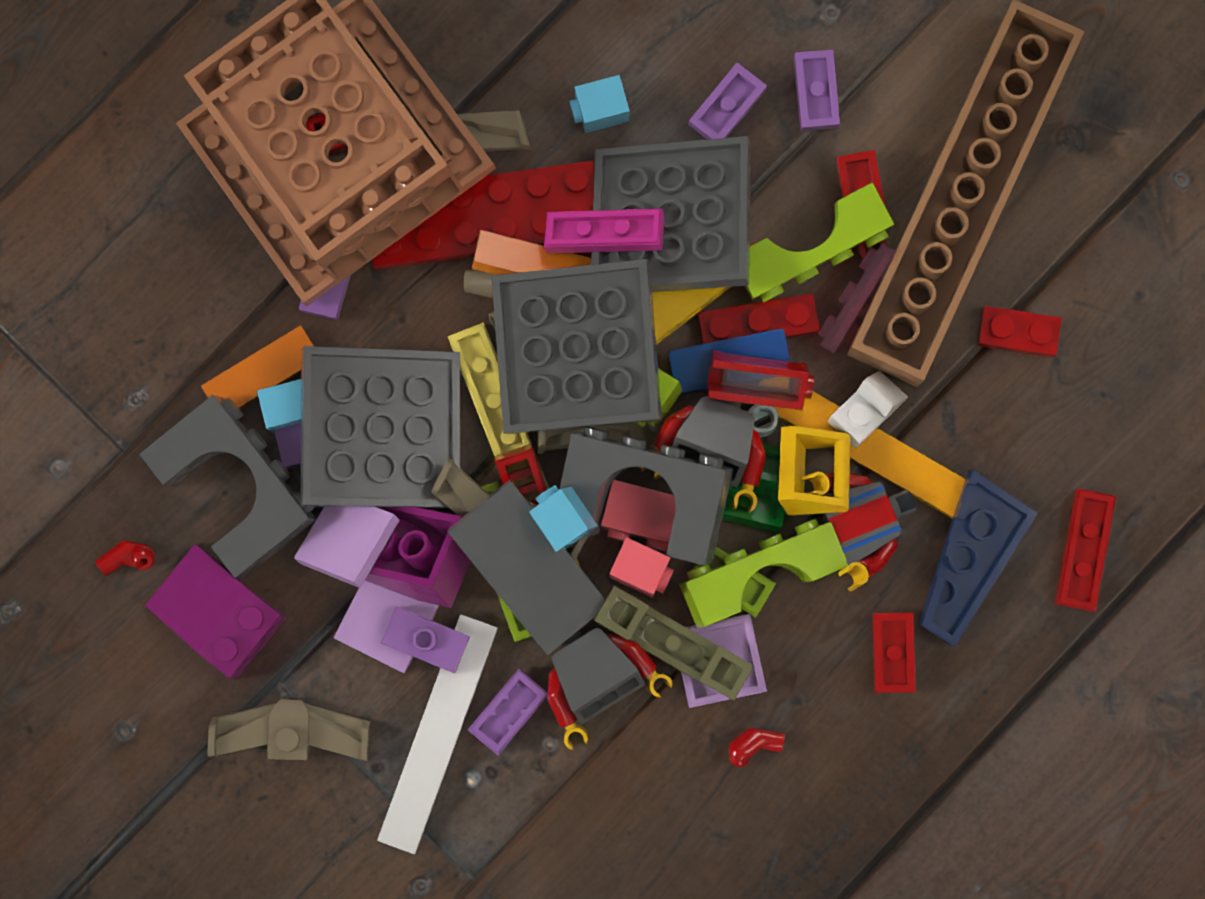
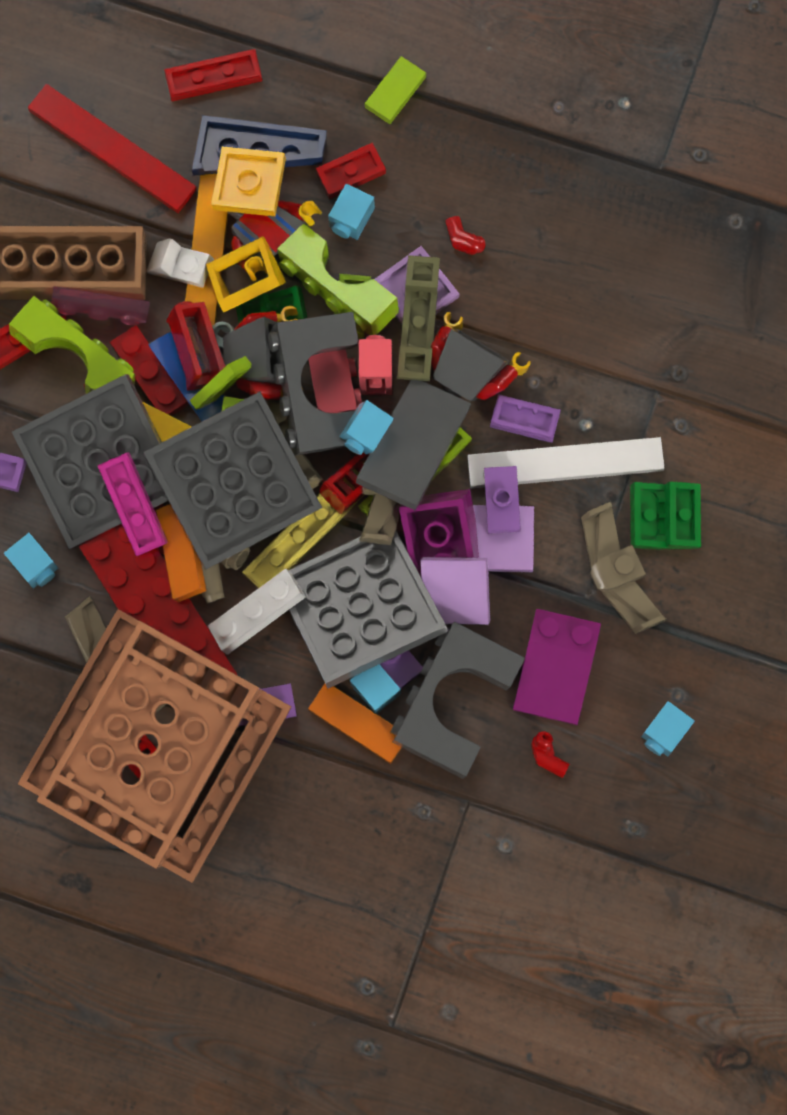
camera: 115 degrees left, 5 degrees down
red plate [977,305,1062,358] -> none
none -> red tile [28,83,197,214]
none -> lime tile [190,356,252,410]
none -> white plate [208,568,306,655]
none -> yellow plate [211,147,286,217]
none -> medium azure brick [328,184,375,240]
none -> lime tile [365,56,426,124]
none -> green slope [630,481,701,549]
none -> medium azure brick [641,701,695,757]

